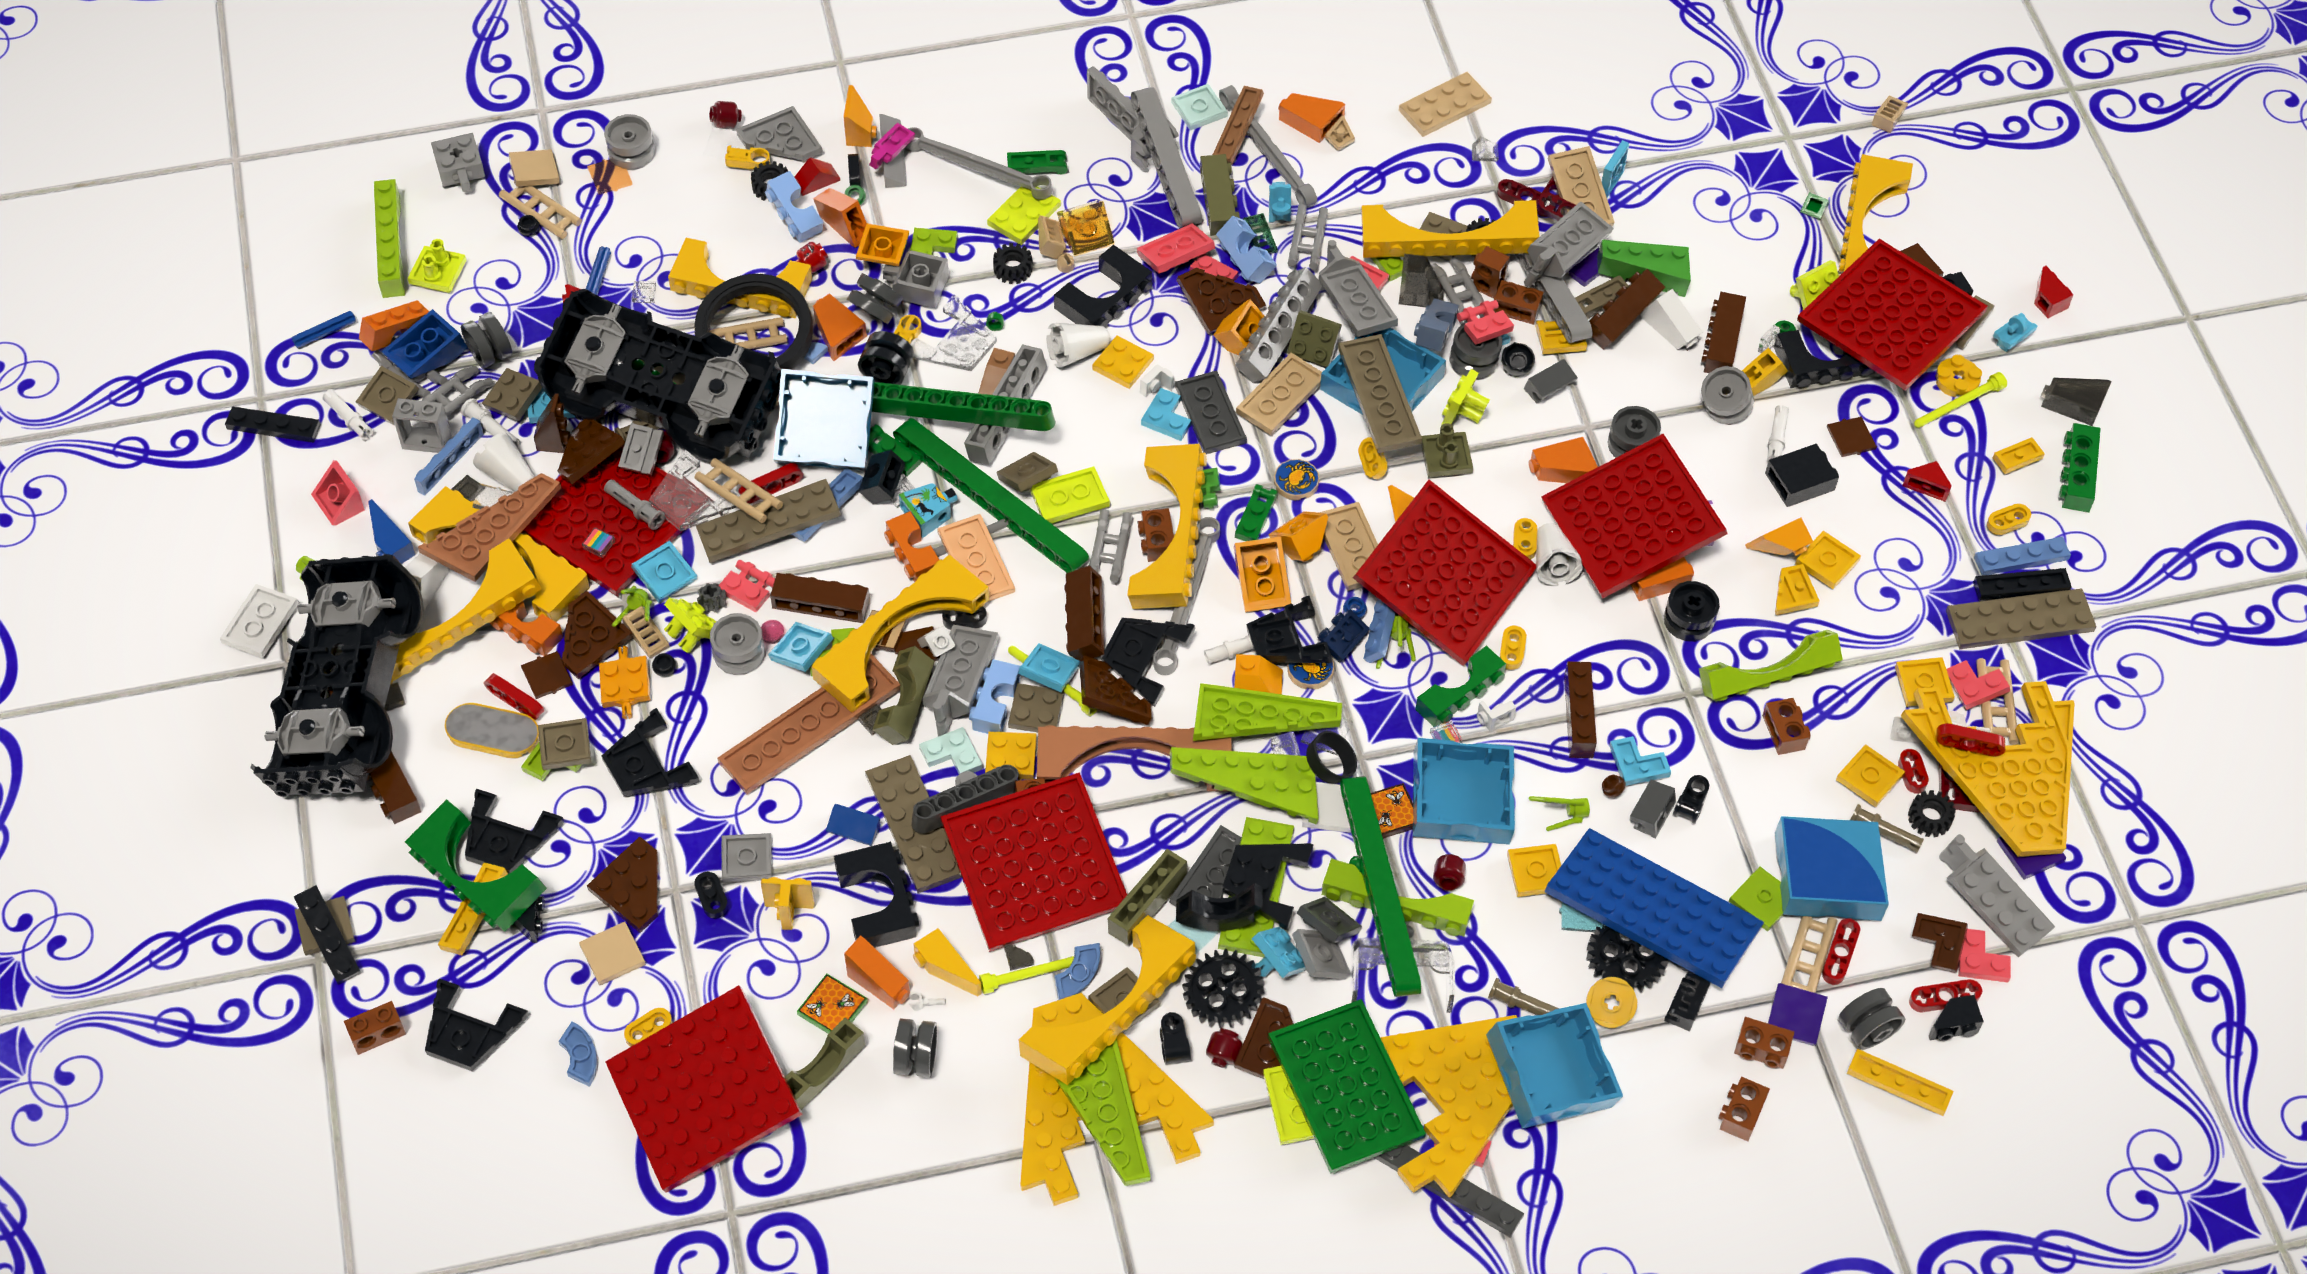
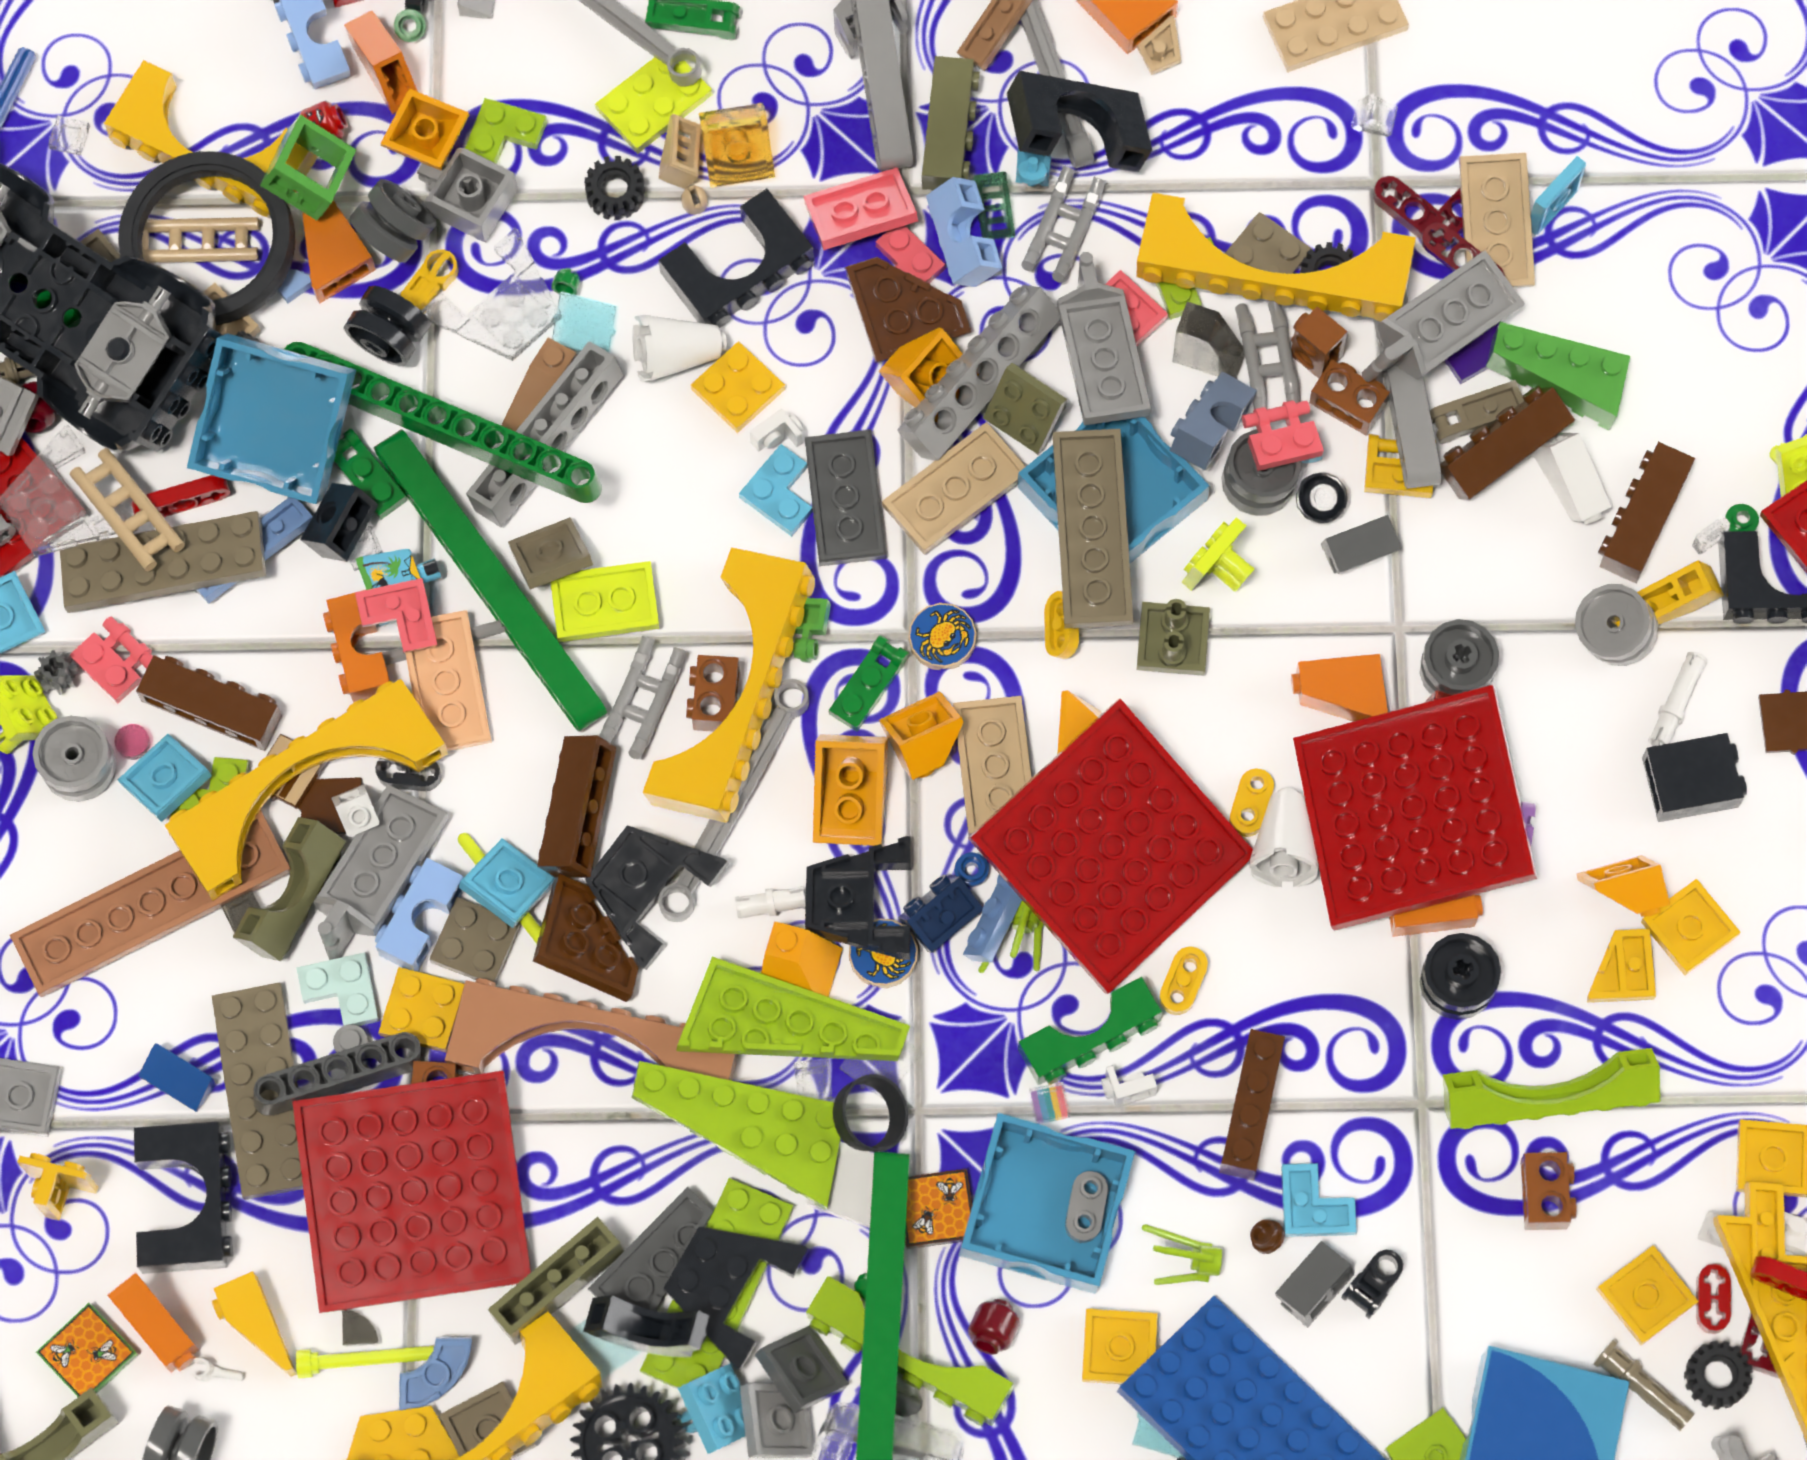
camera: 15 degrees right, 15 degrees up
none -> bright green window [260,115,356,220]
none -> coral plate [355,578,437,653]
none -> clear light blue piece [552,292,617,352]
none -> black arch [1006,70,1152,173]
none -> light grey plate [1065,1171,1108,1243]

